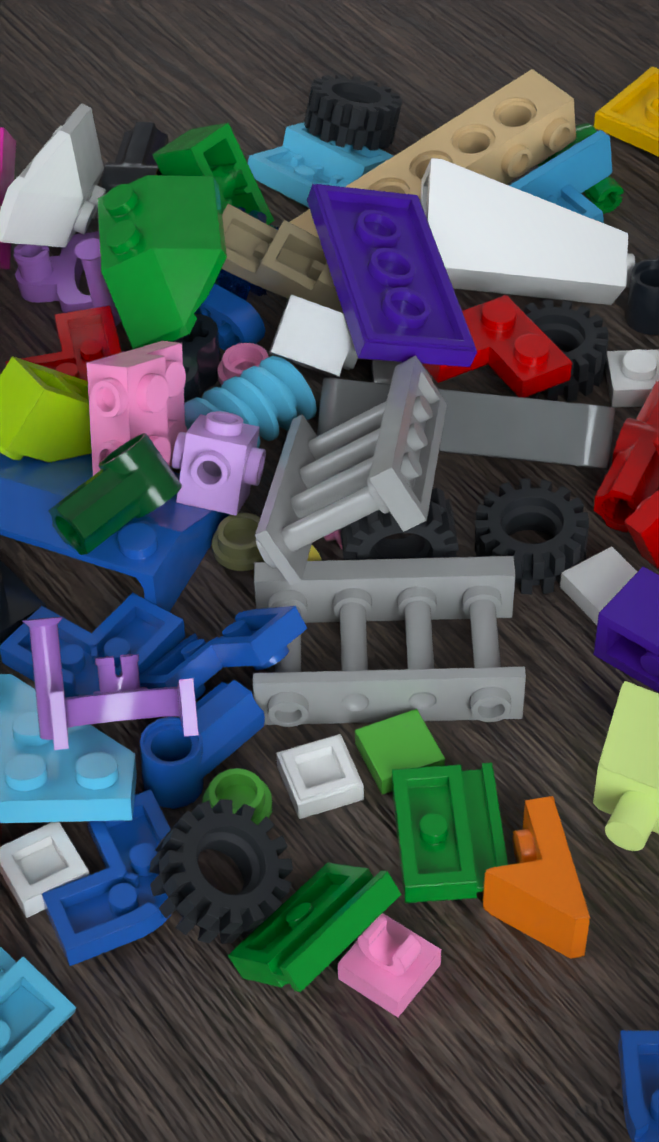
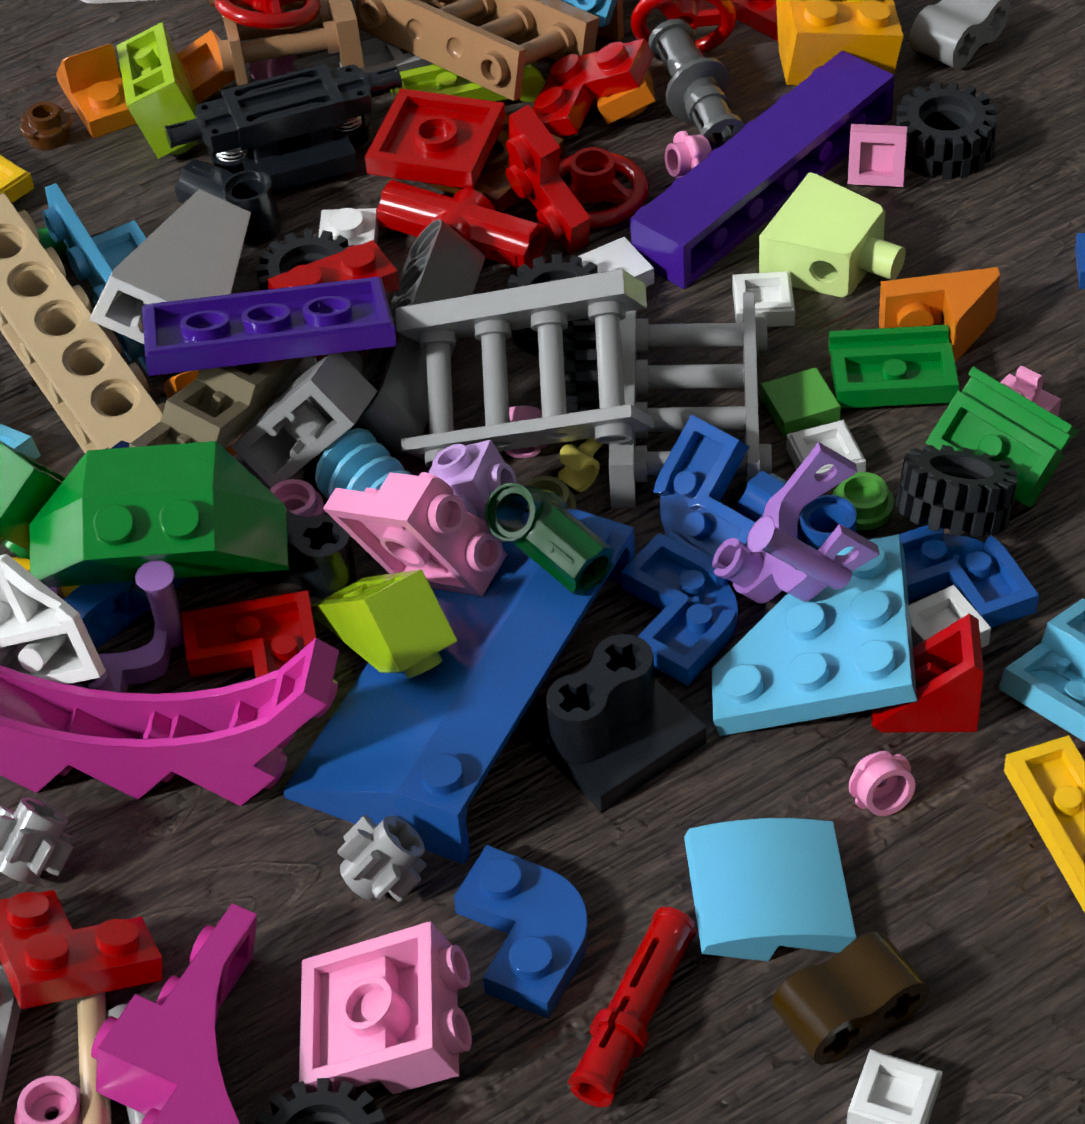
camera: 85 degrees left, 0 degrees up
none -> white tile [732,271,795,327]

